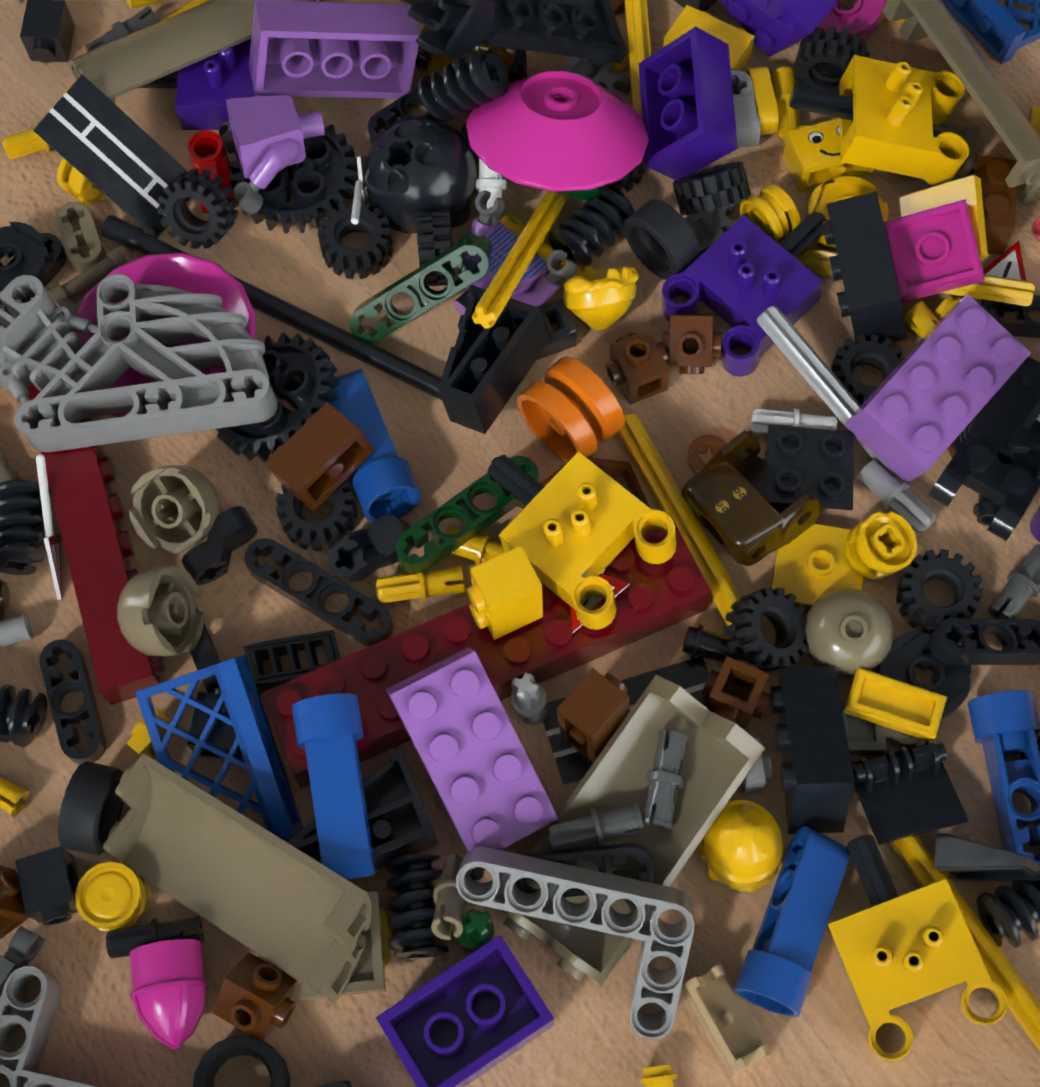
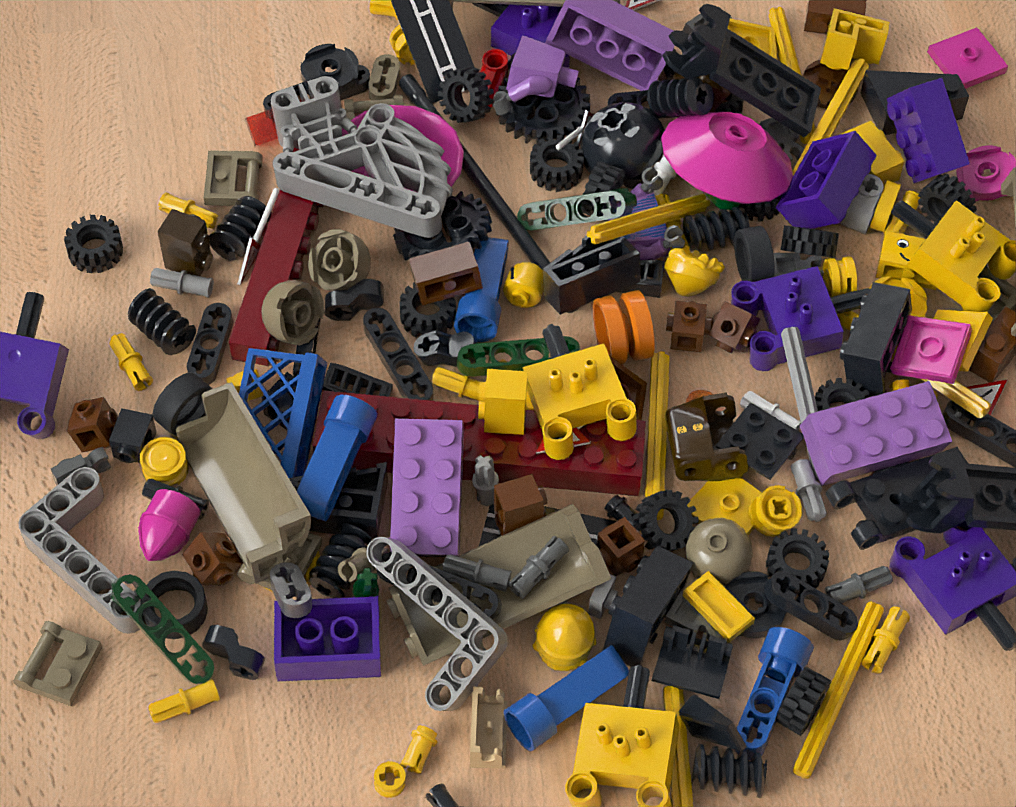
camera: 25 degrees right, 10 degrees down
none -> flat silver beam [270,562,312,618]
none -> yellow head [503,262,544,308]

